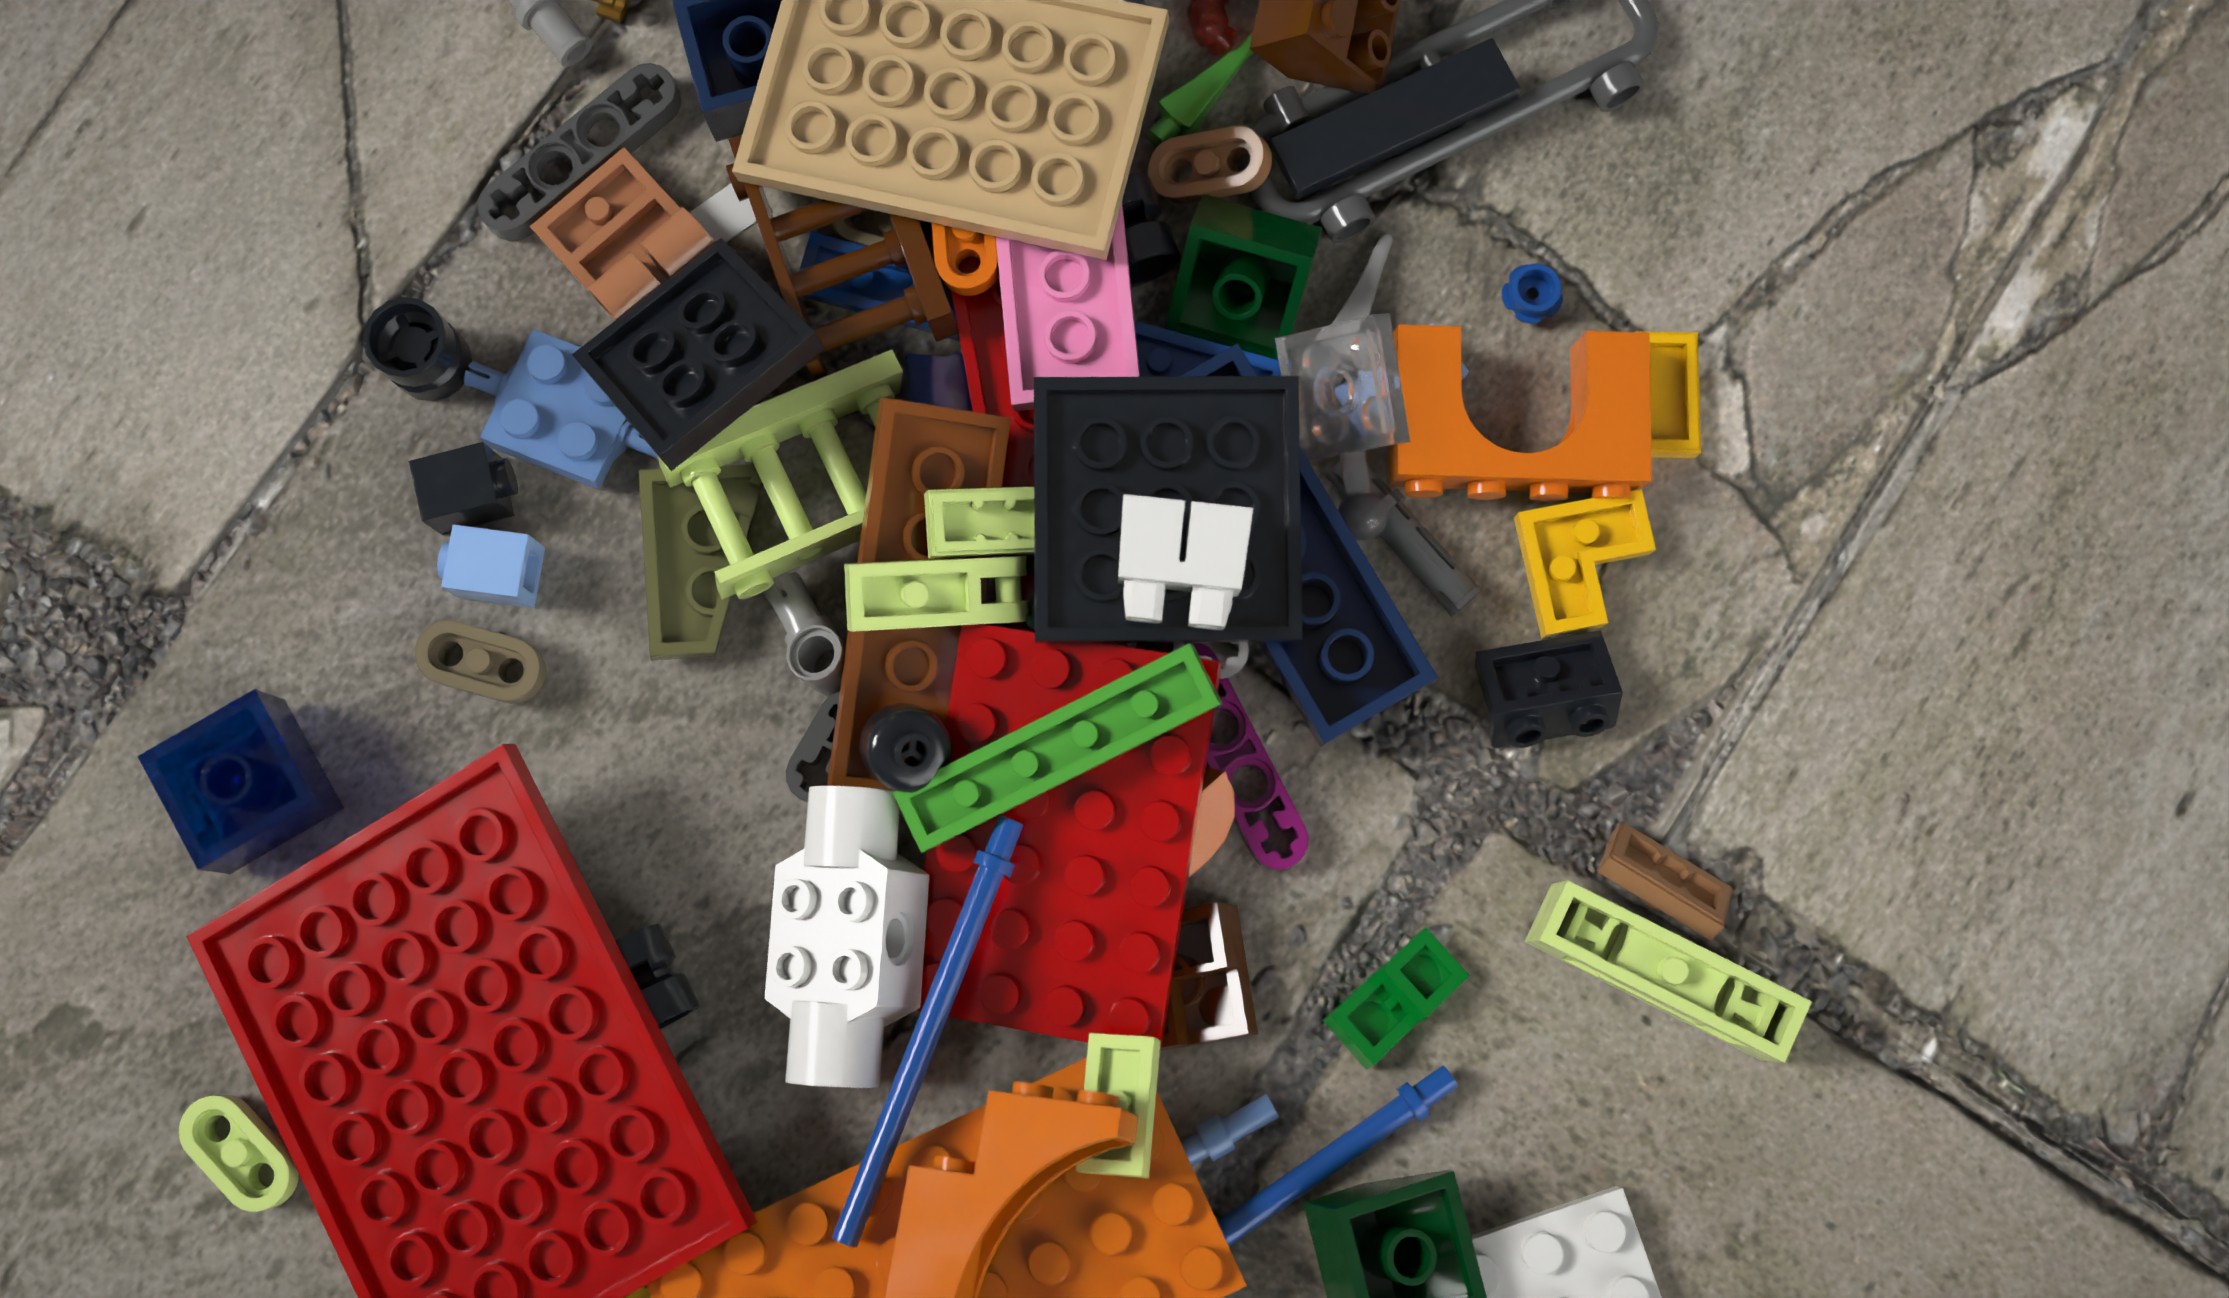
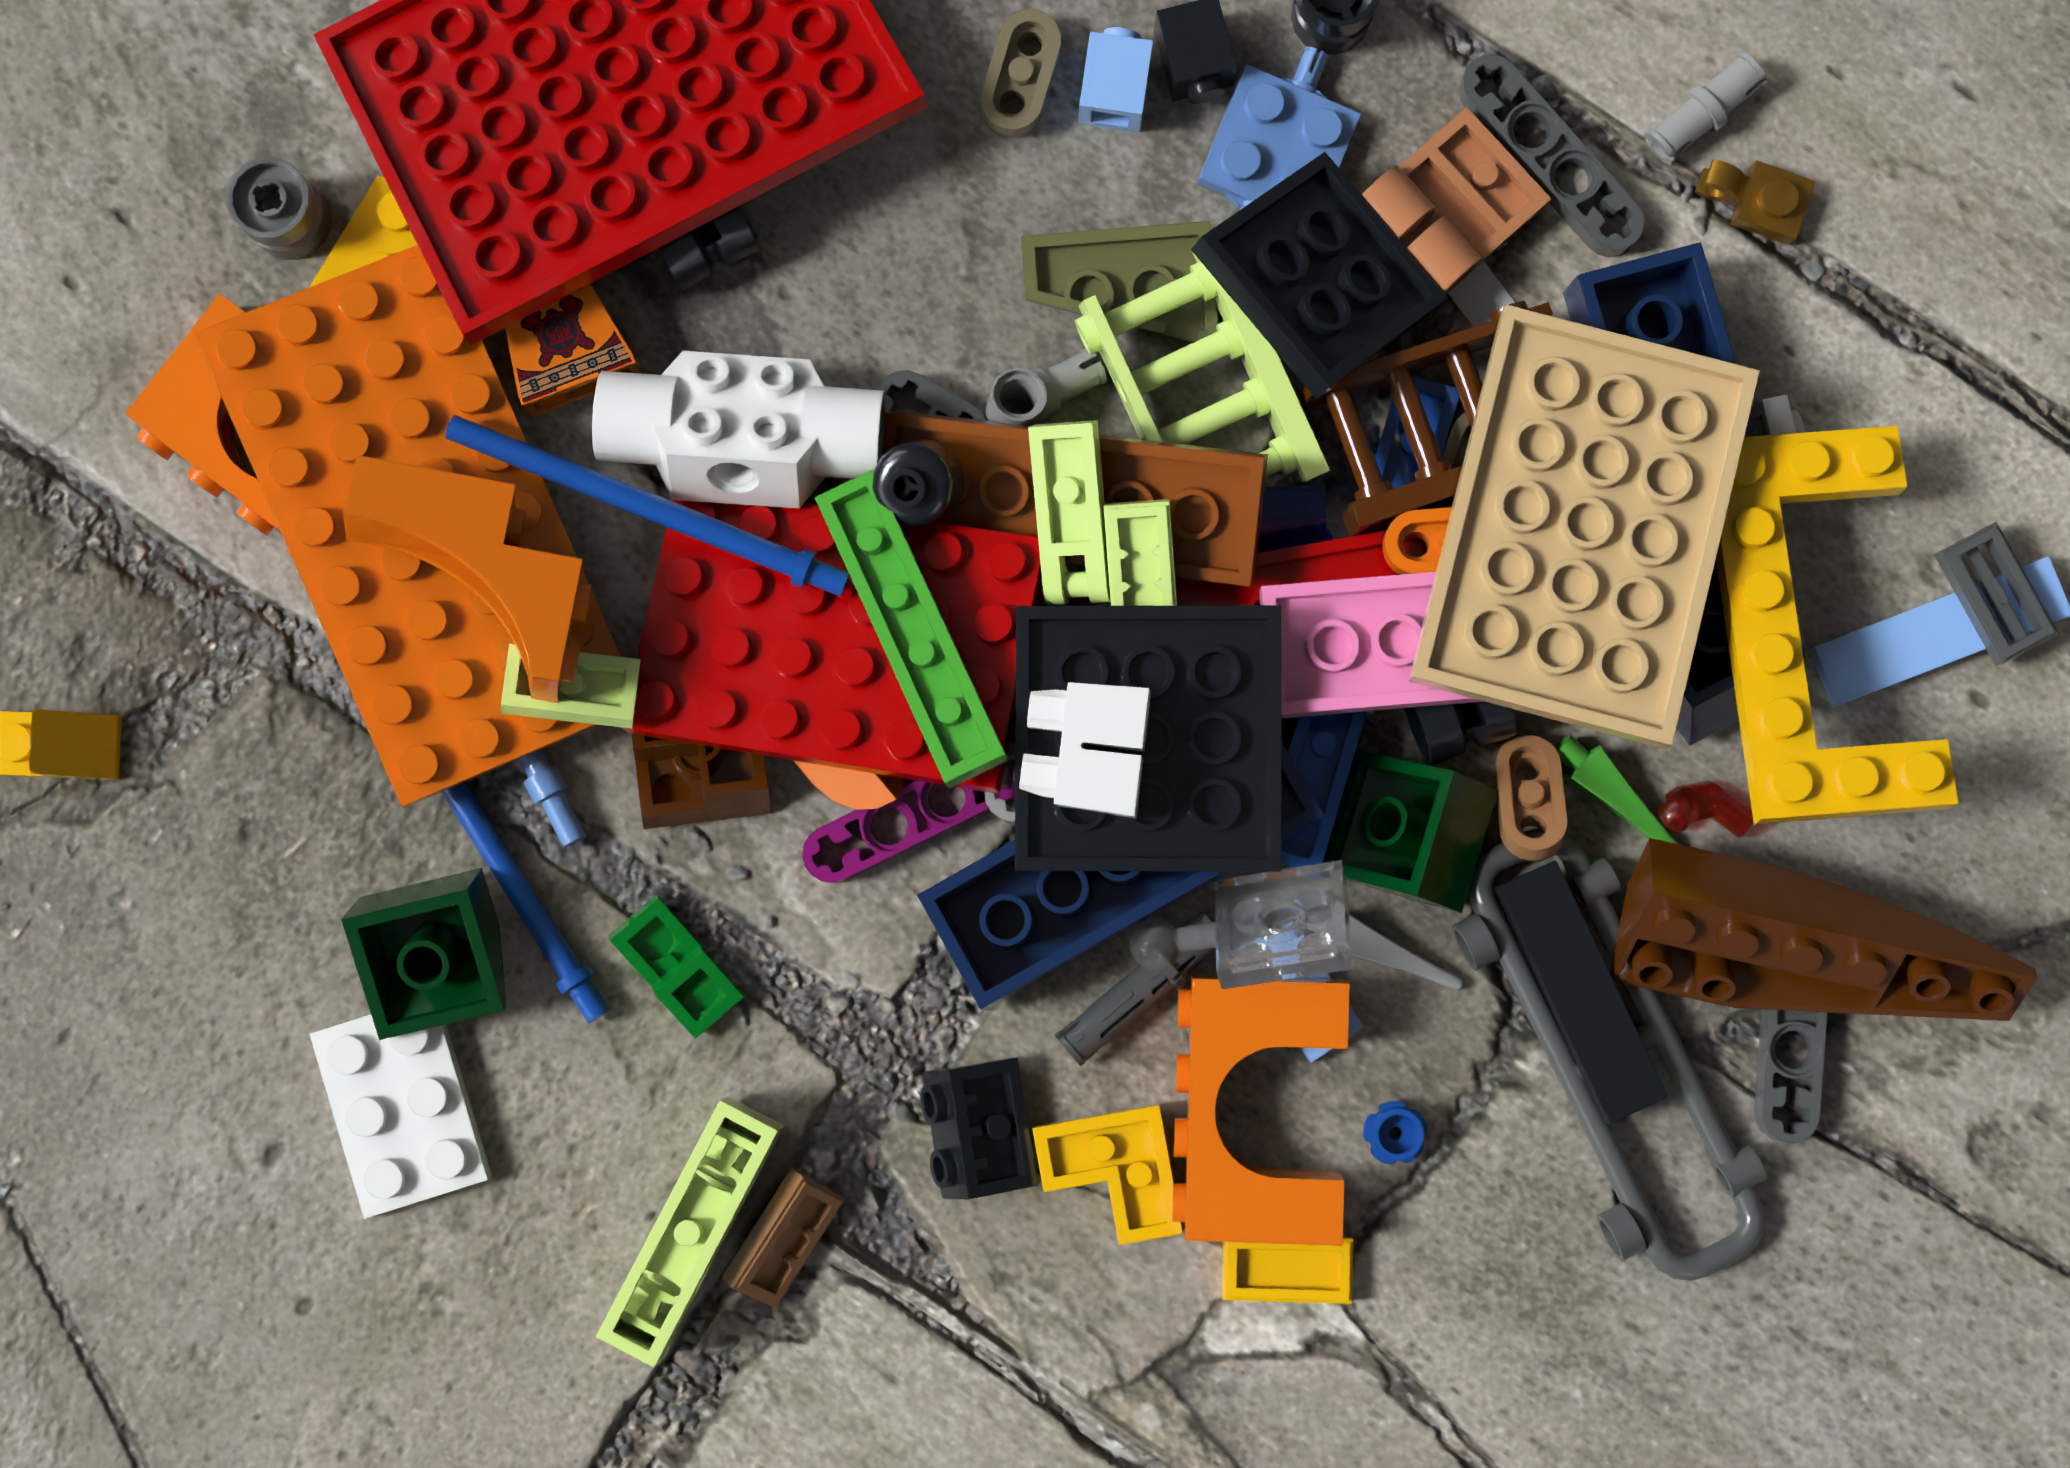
camera: 90 degrees right, 5 degrees up
none -> torso [505,283,644,418]

